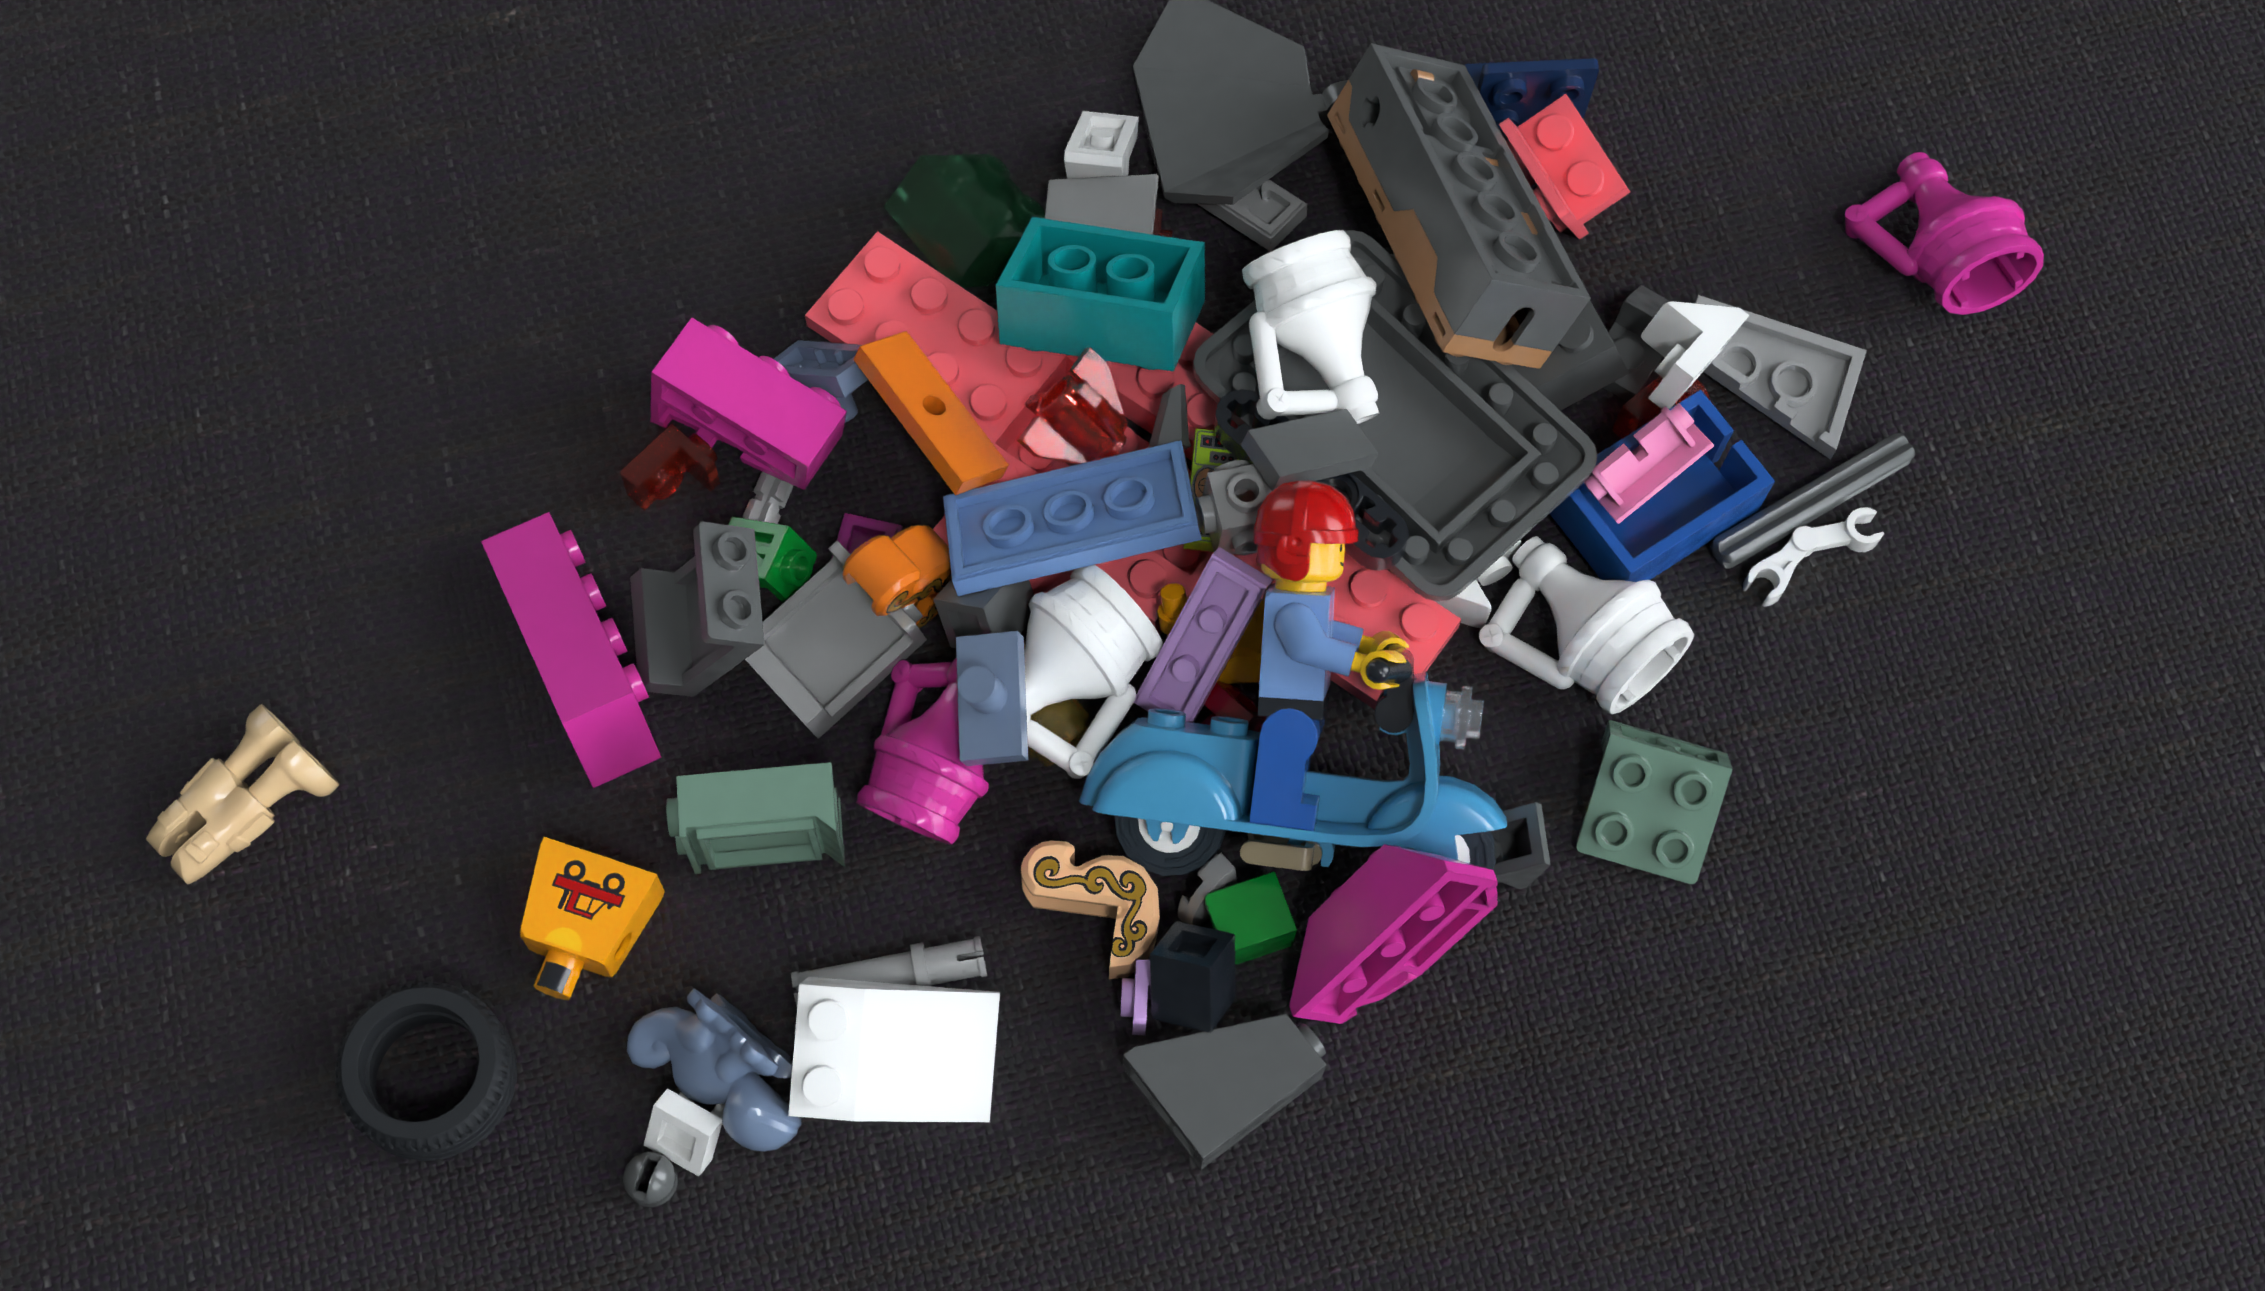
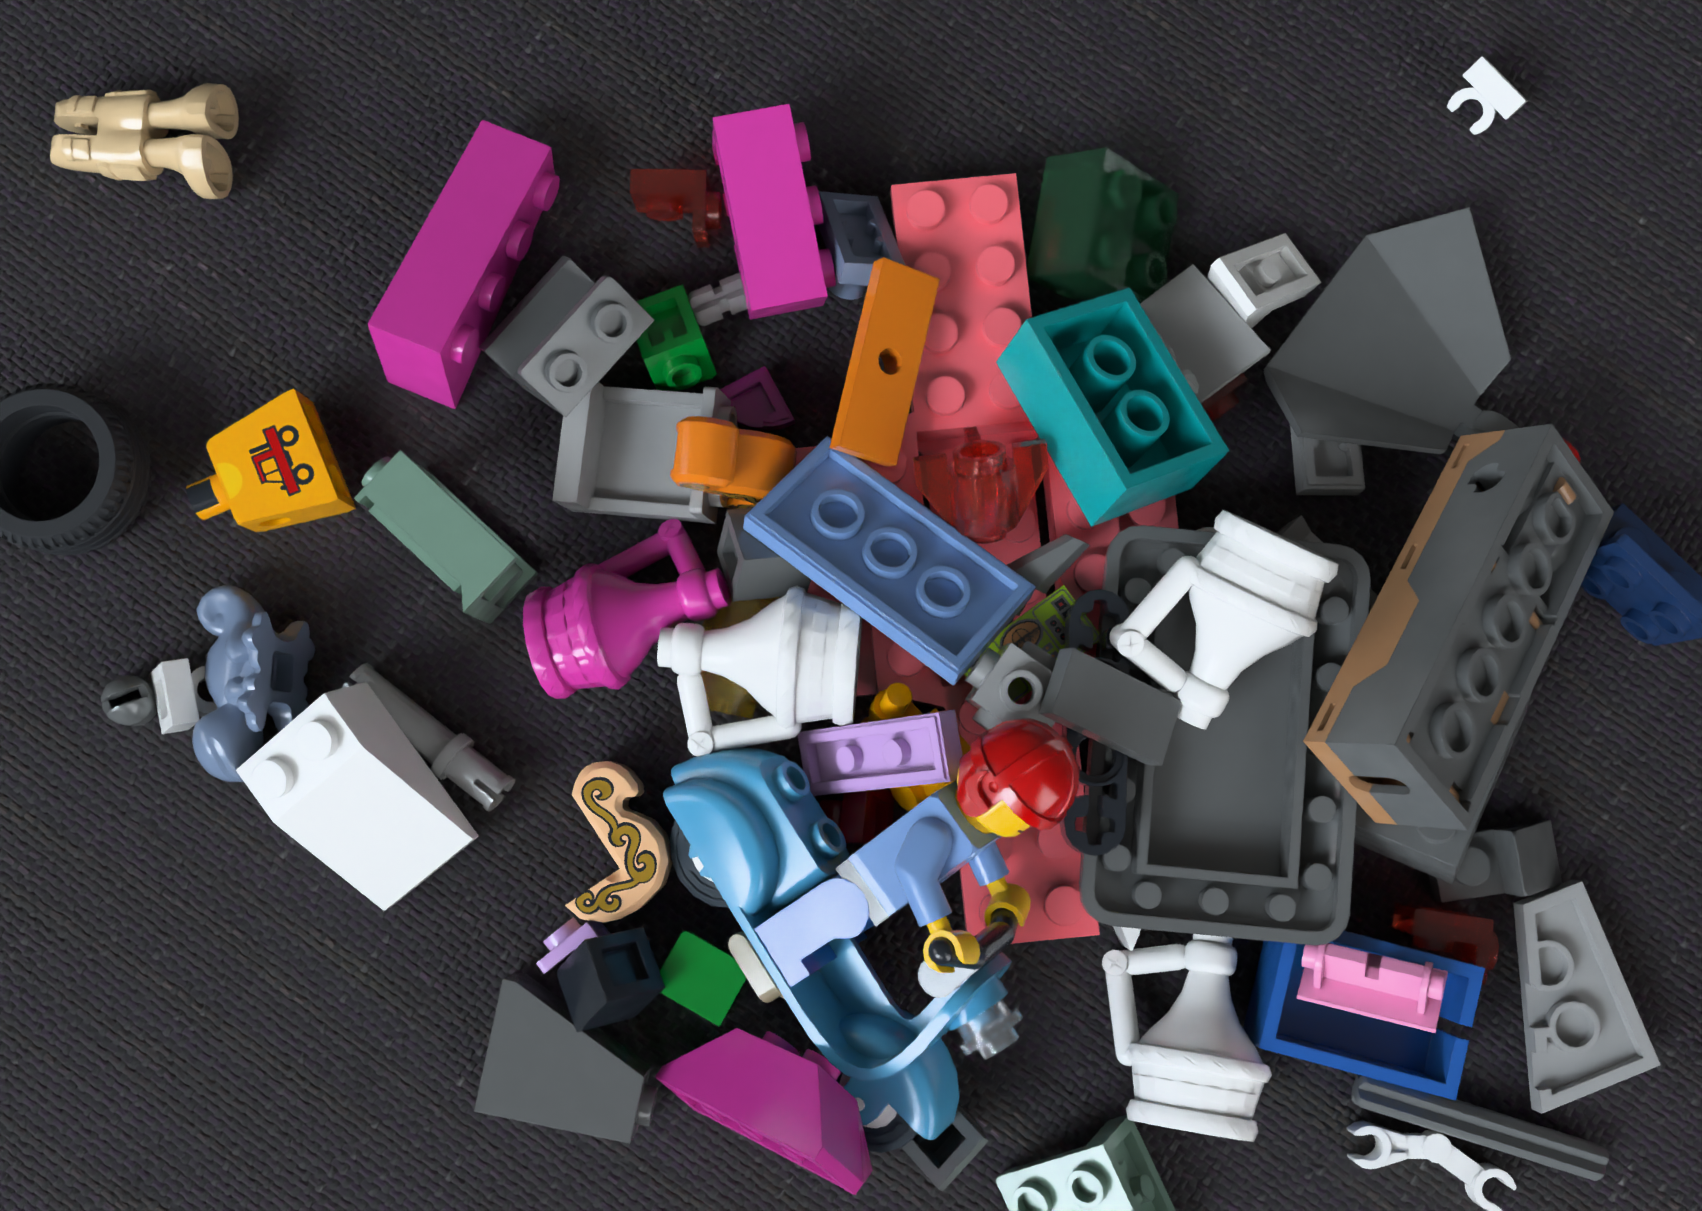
camera: 50 degrees right, 15 degrees up
sand blue tile [956,631,1028,766] -> none
light grey tile [1177,853,1238,926] -> none
coral bracket [1499,94,1631,240] -> none
white slope [1641,301,1749,409] -> none

